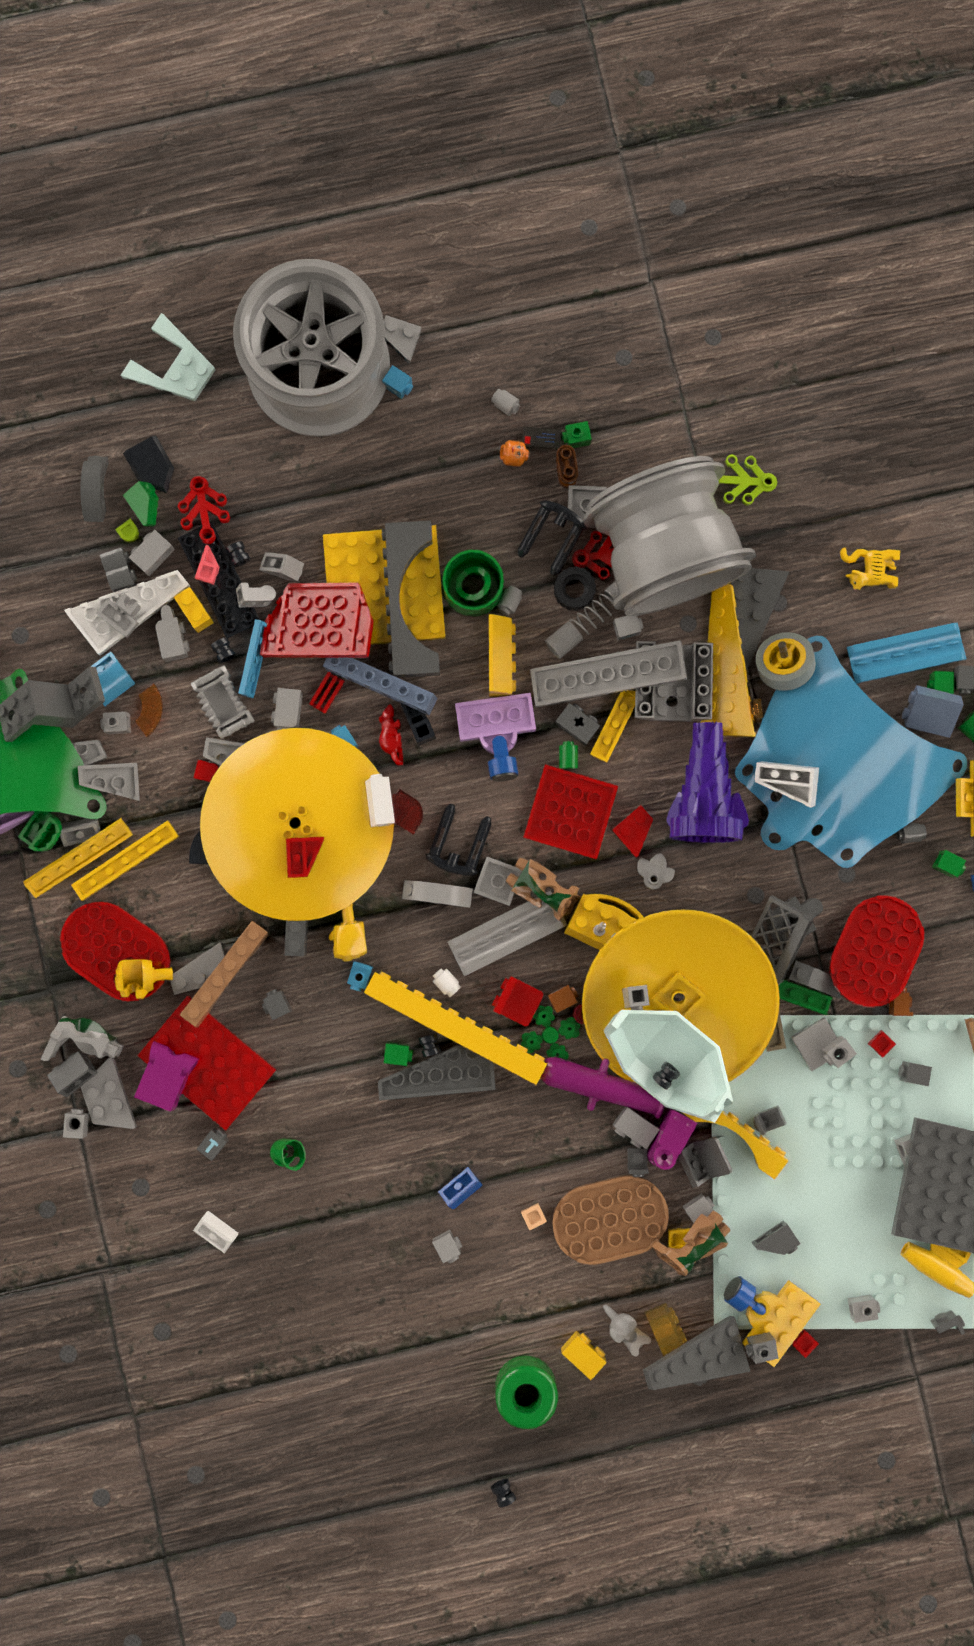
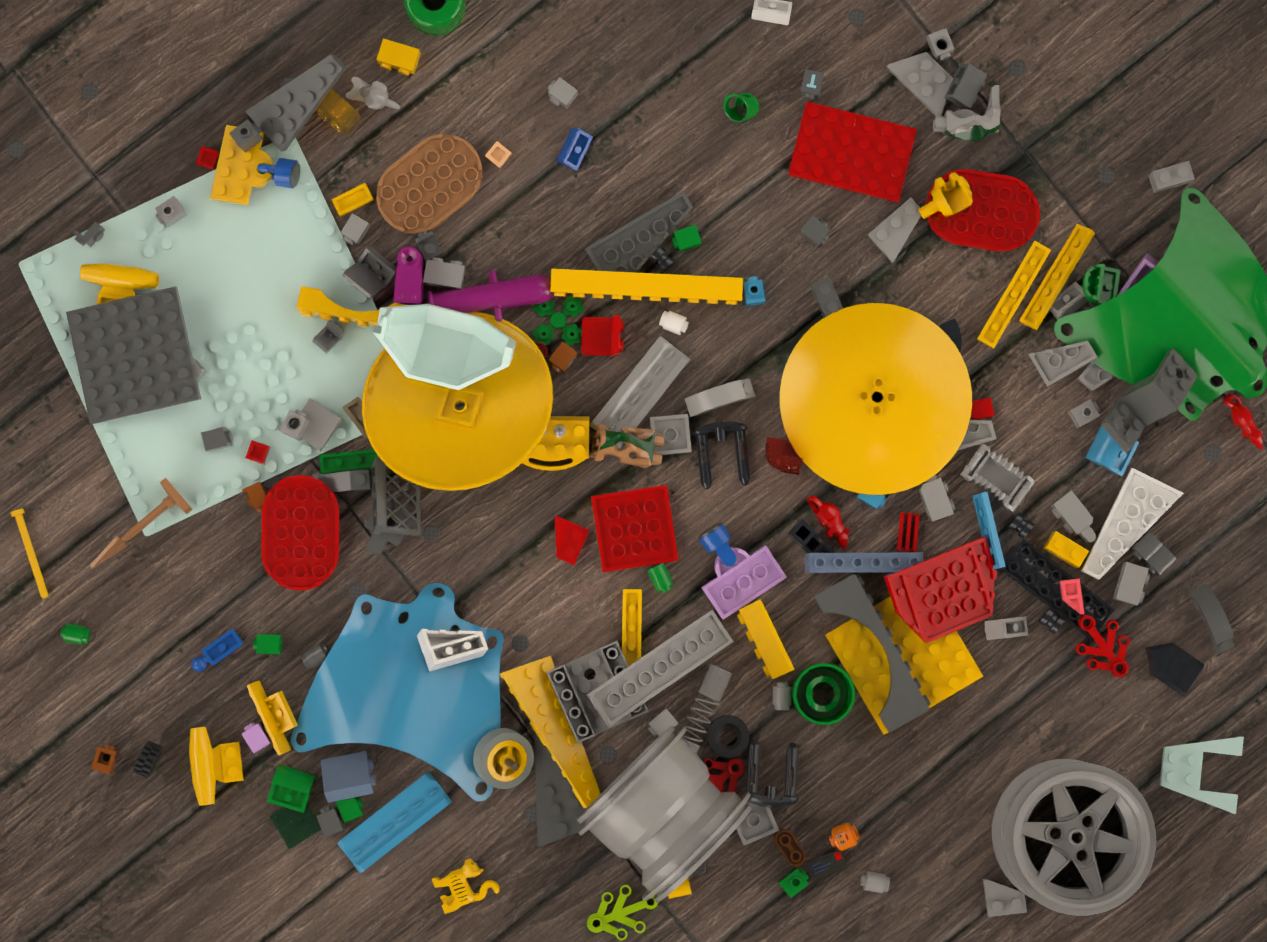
camera: 160 degrees right, 0 degrees up
light grey plate [96,593,141,638] -> none
lime tile [115,518,139,542] -> none
green slope [123,481,159,527] -> none
magenta piece [134,1041,199,1112] -> none
clear orange tile [135,684,163,737] -> none
medium nougat arch [180,921,269,1027] -> none
light grey leg [236,583,276,607] -> none
red wing [286,837,324,878] -> none
yellow piece [329,903,367,962] -> none
white brick [365,774,395,827] -> none
dark azure brick [382,365,413,399] -> none
dark grey brick [555,703,600,746] -> none
light grey brick [622,985,650,1010] -> none
light grey plate [637,853,675,890] -> none
medium nougat hips [652,1210,731,1276] -> none
black wheel [653,1062,680,1090] -> none
dark purple cone [667,722,749,843] -> none
dark grey slope [751,1221,800,1255] -> none
clear orange tile [752,698,763,723] -> none

